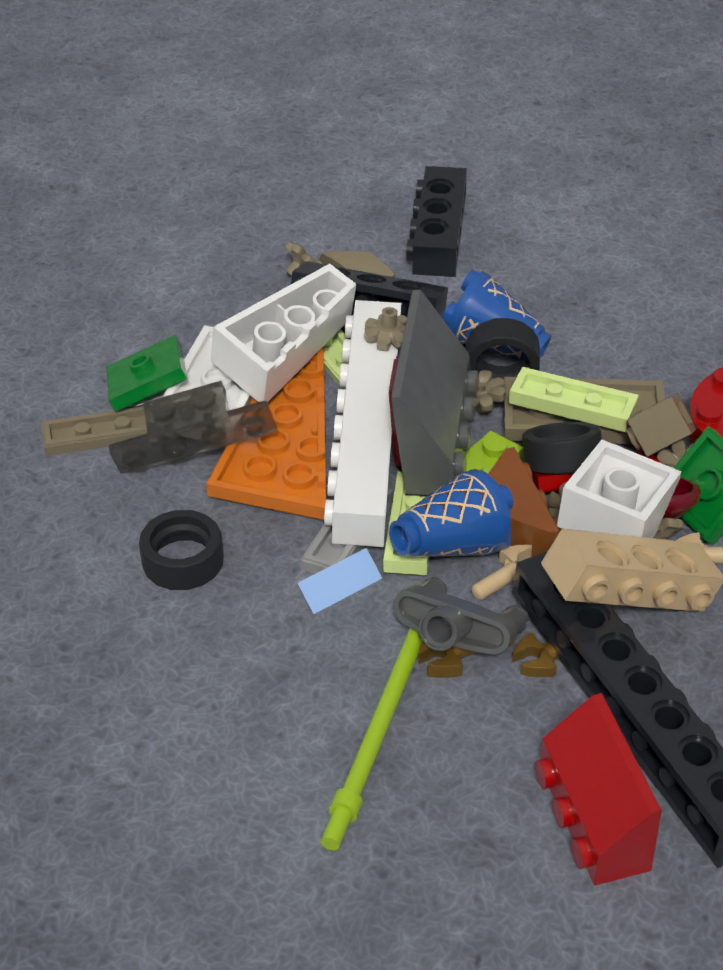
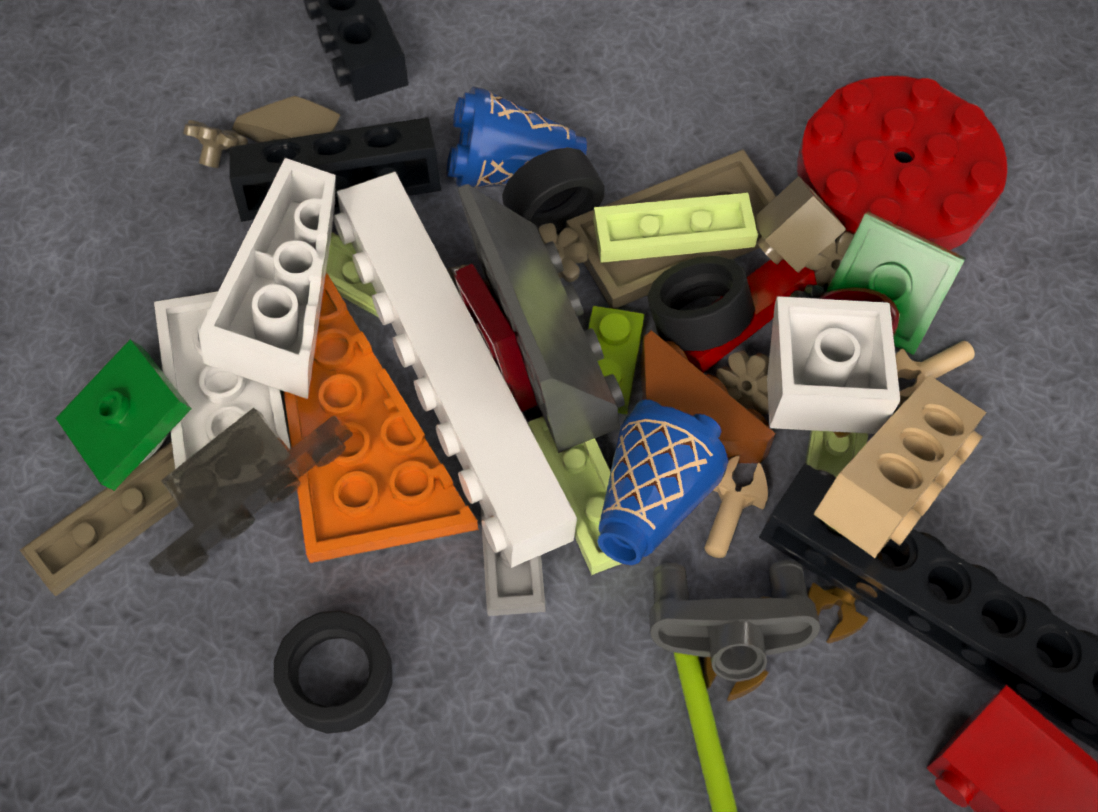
camera: 30 degrees left, 20 degrees up
light blue sticker [298,548,382,614] -> none
dark tan plant [364,307,407,351] -> none

